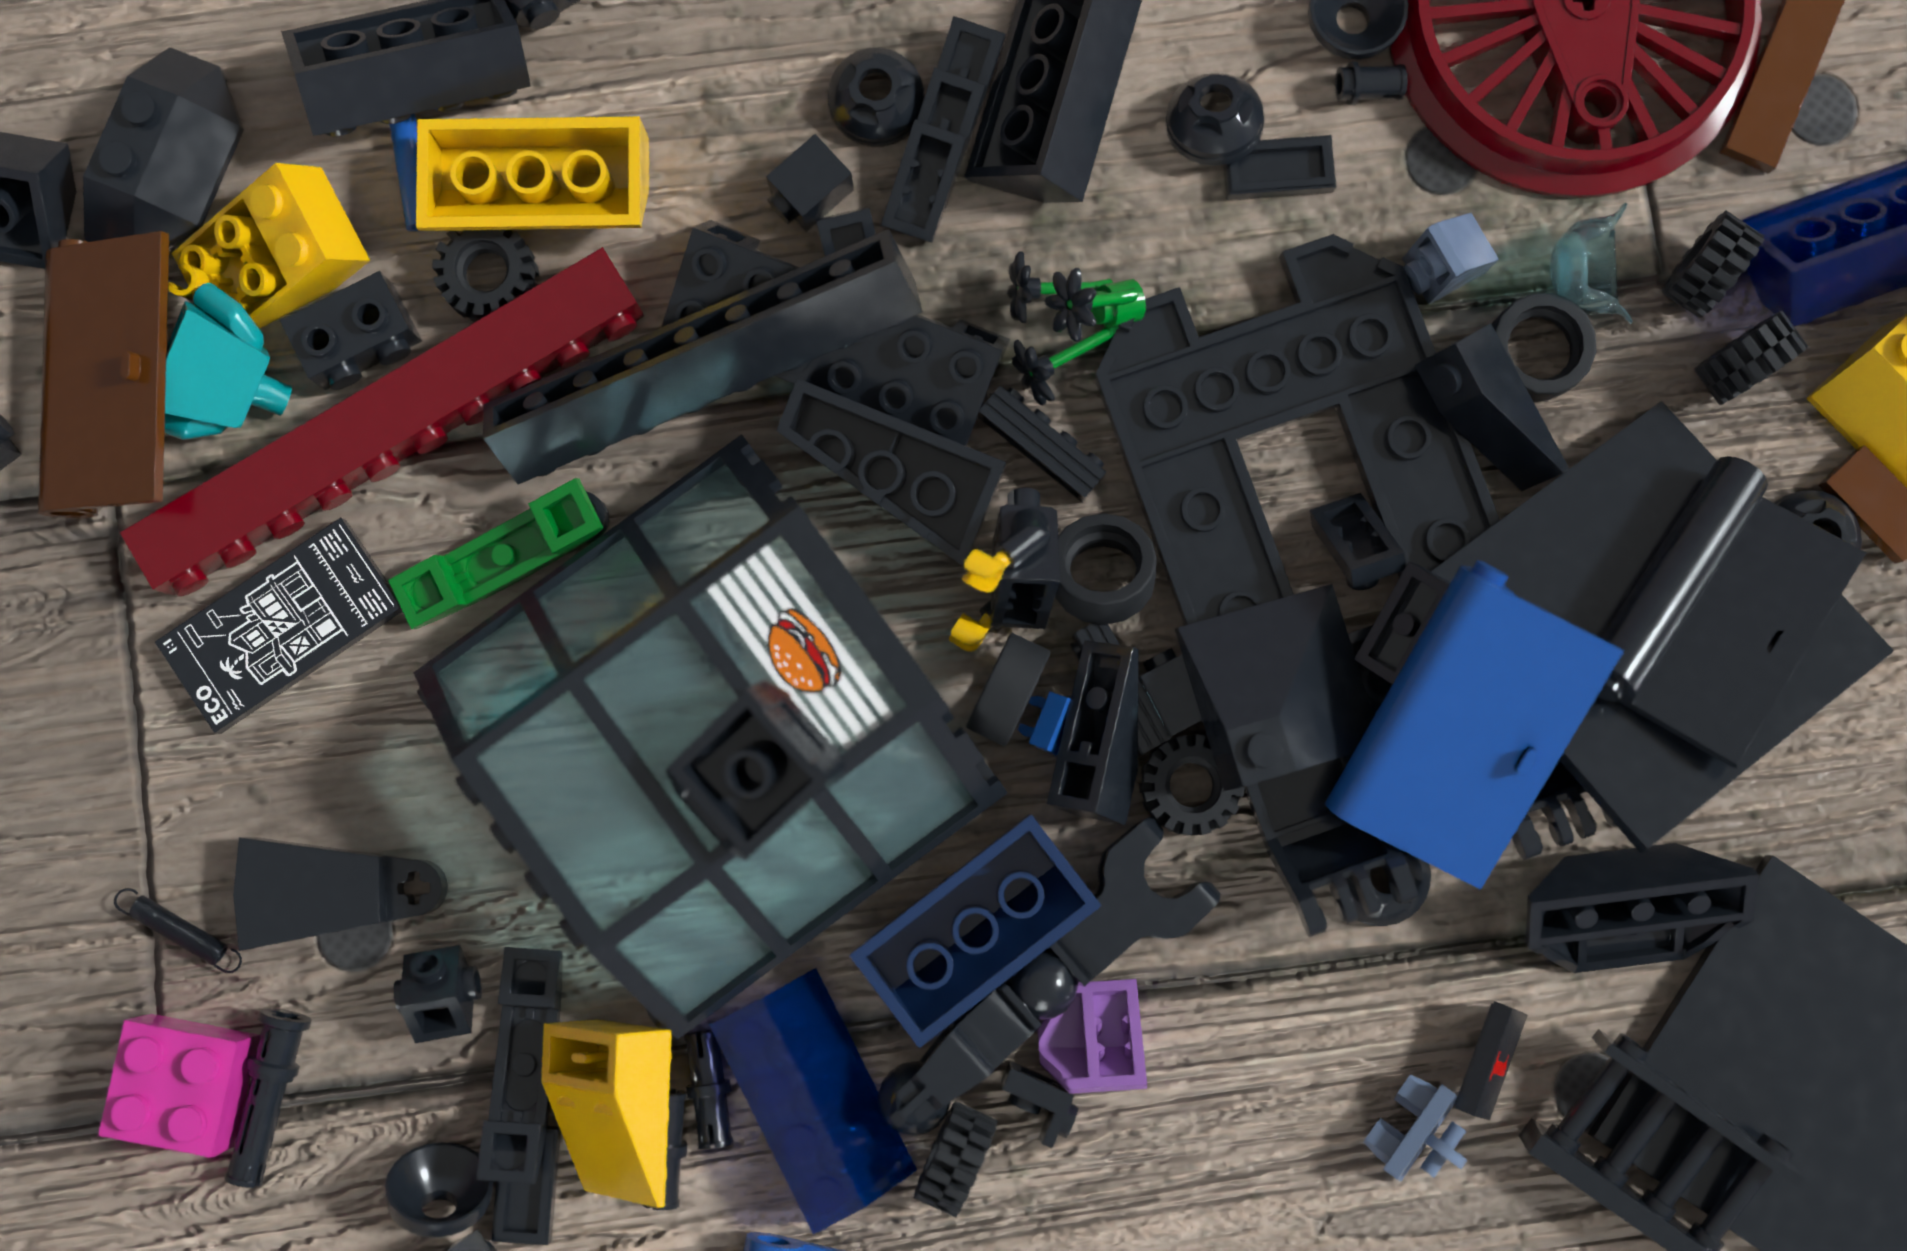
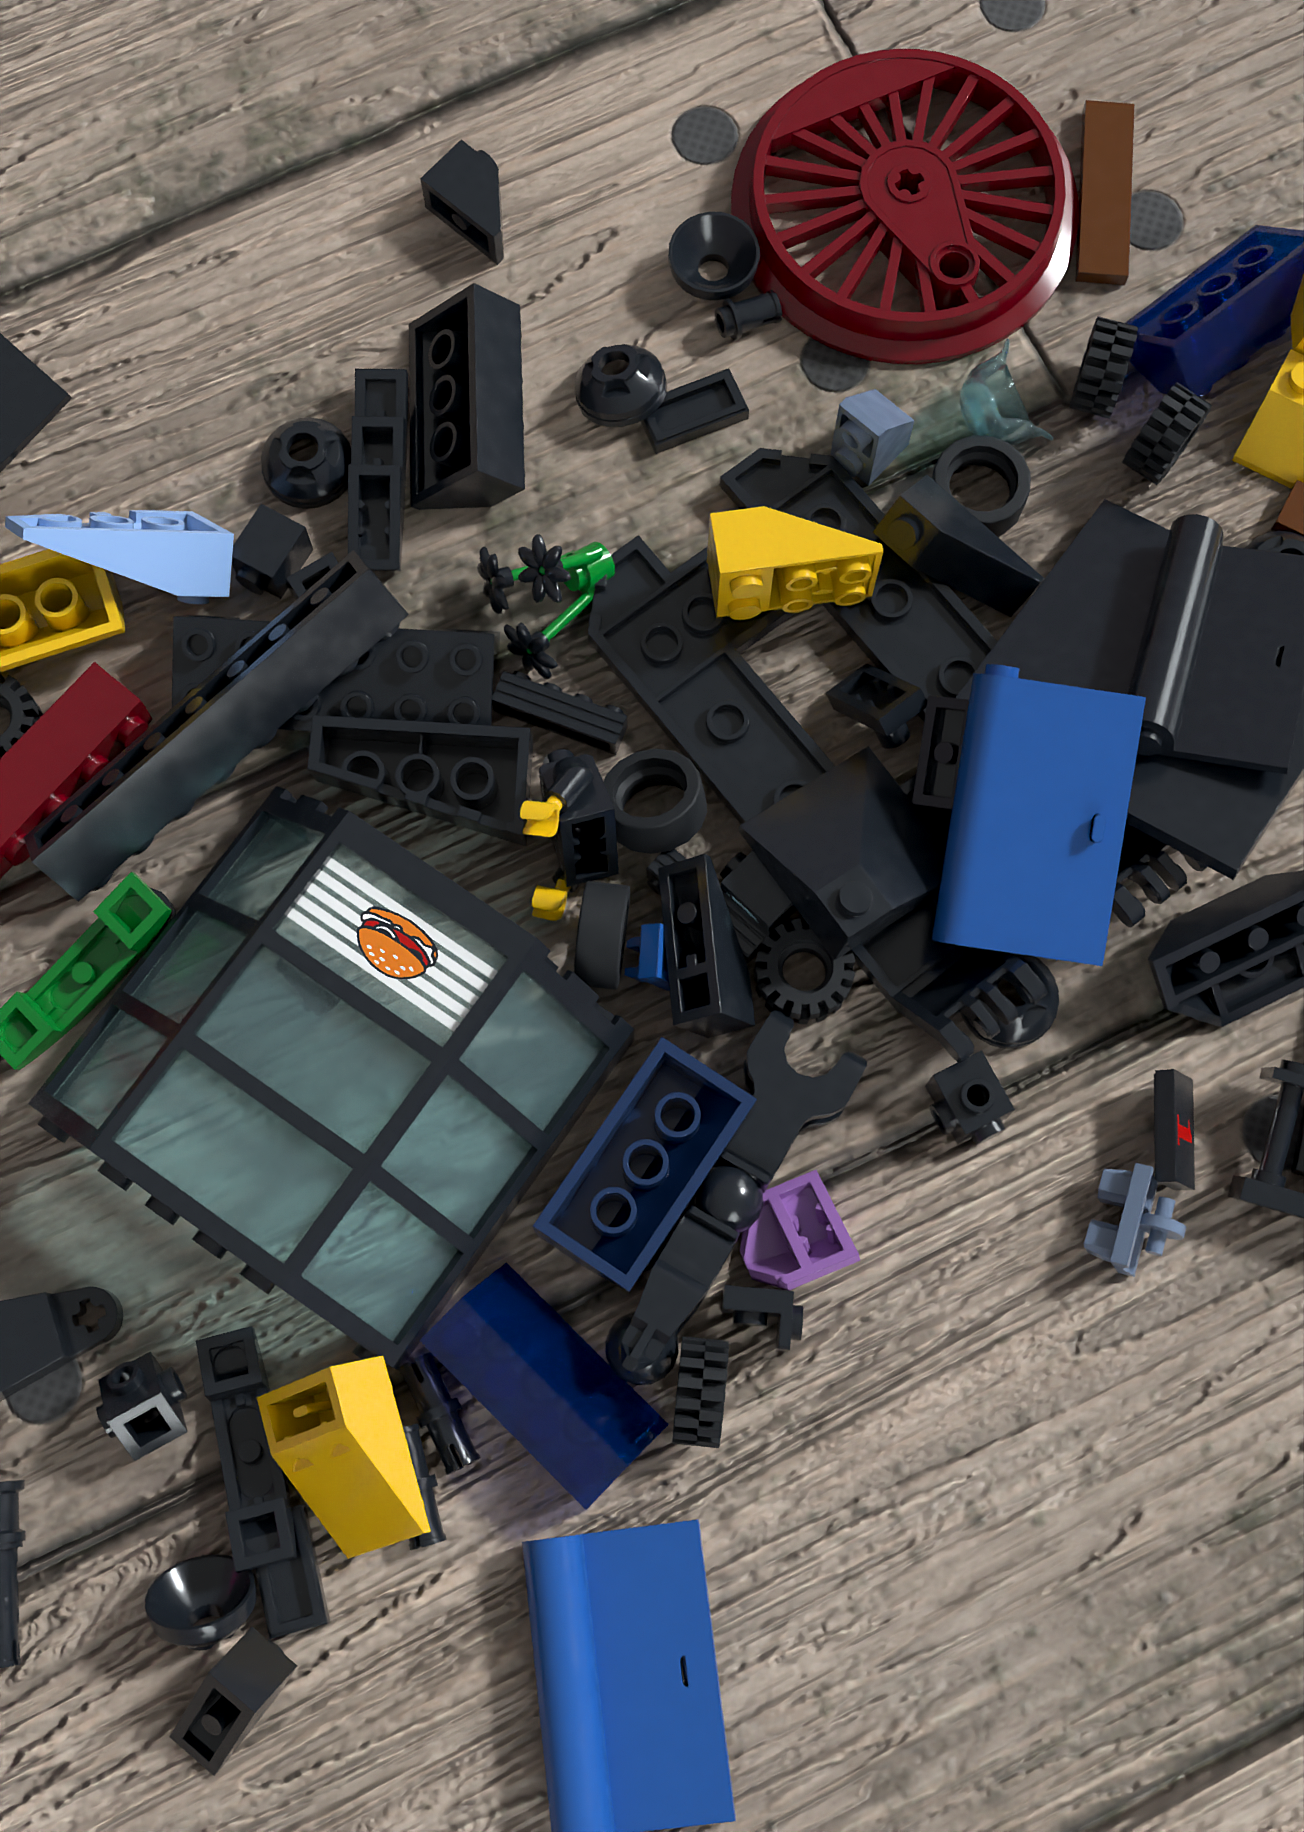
camera: 15 degrees left, 10 degrees down
black slope [665,680,845,861] -> none
none -> light blue wedge [5,510,234,604]
none -> yellow slope [707,506,883,620]
none -> black brick [925,1050,1015,1145]

